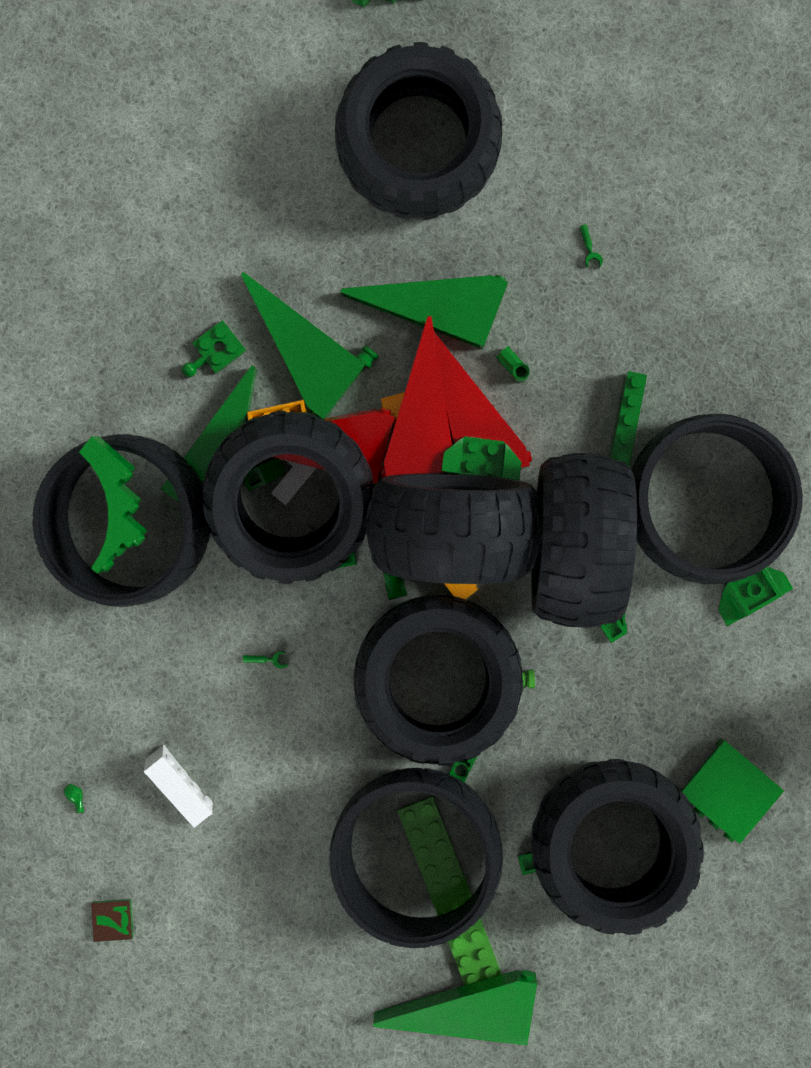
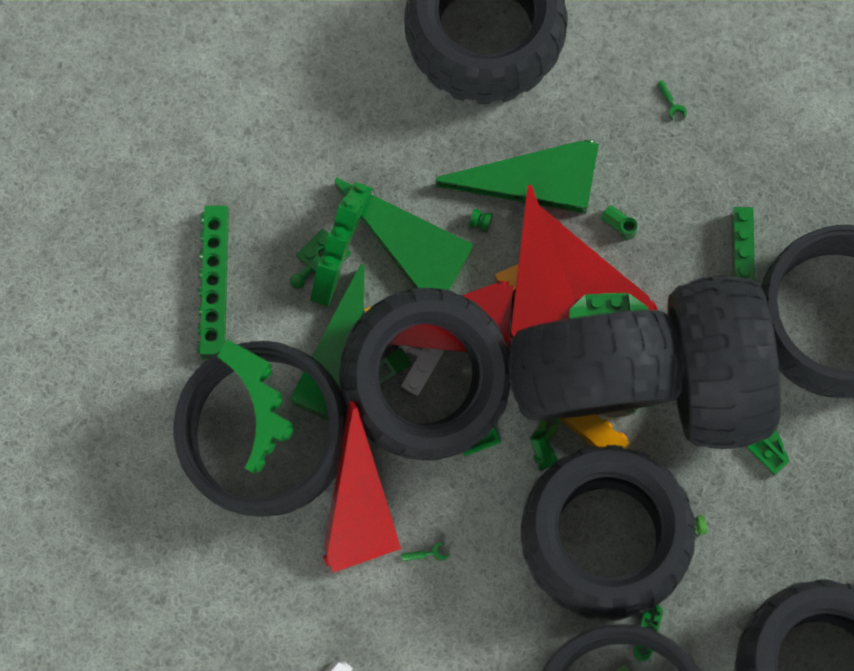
camera: 10 degrees left, 15 degrees down
green wheel [355,345,379,369] -> none
none -> green brick [197,206,229,359]
none -> green arch [310,182,373,307]
none -> red slope [323,401,401,573]
none -> green wheel [469,208,493,232]

